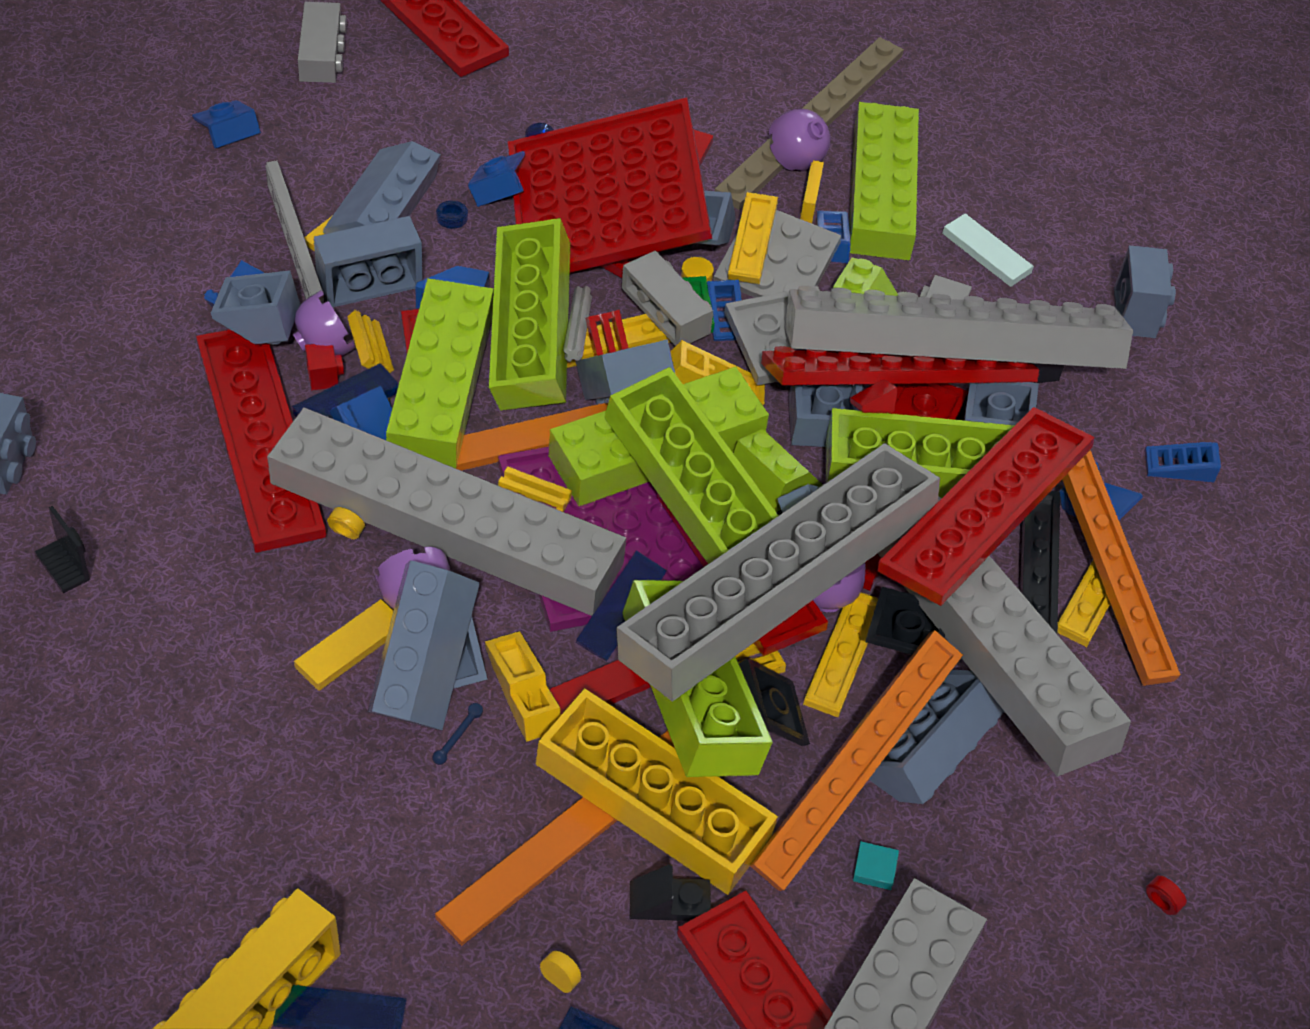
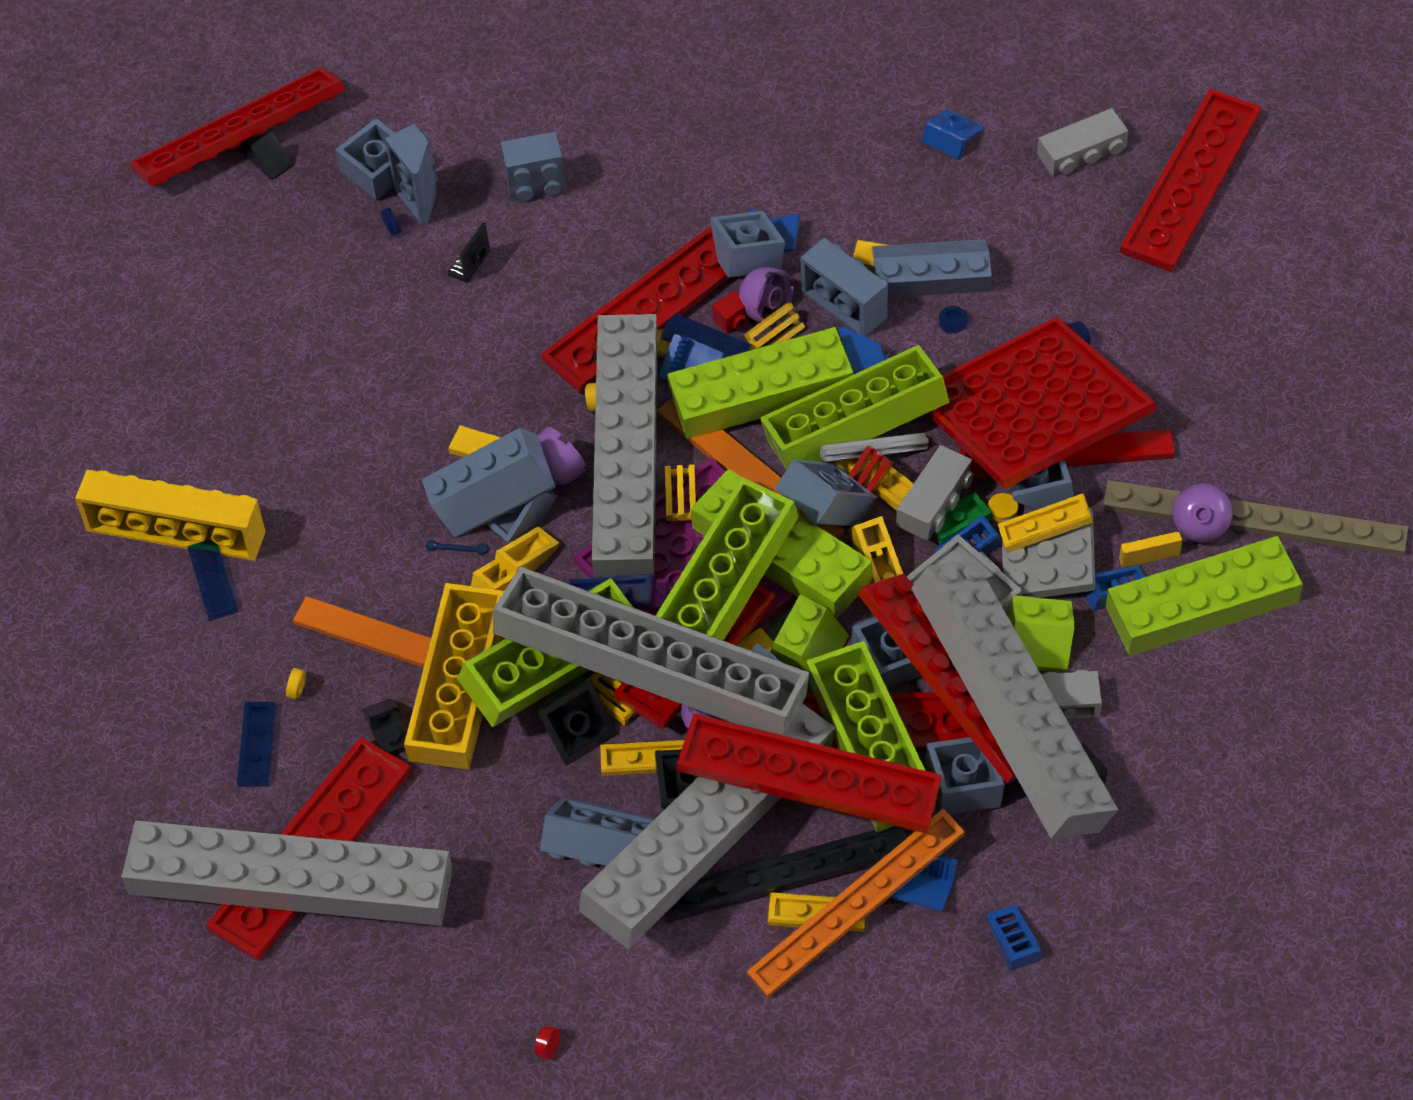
camera: 75 degrees right, 5 degrees up
light grey tile [265,161,324,304] -> none
blue piece [468,151,525,207] -> none
orange plate [749,630,963,891] -> none
red slope [850,380,897,413] -> none
teal tile [853,841,899,890] -> none
light aqua tile [942,214,1034,287] -> none
sand blue brick [1114,245,1176,338] -> none

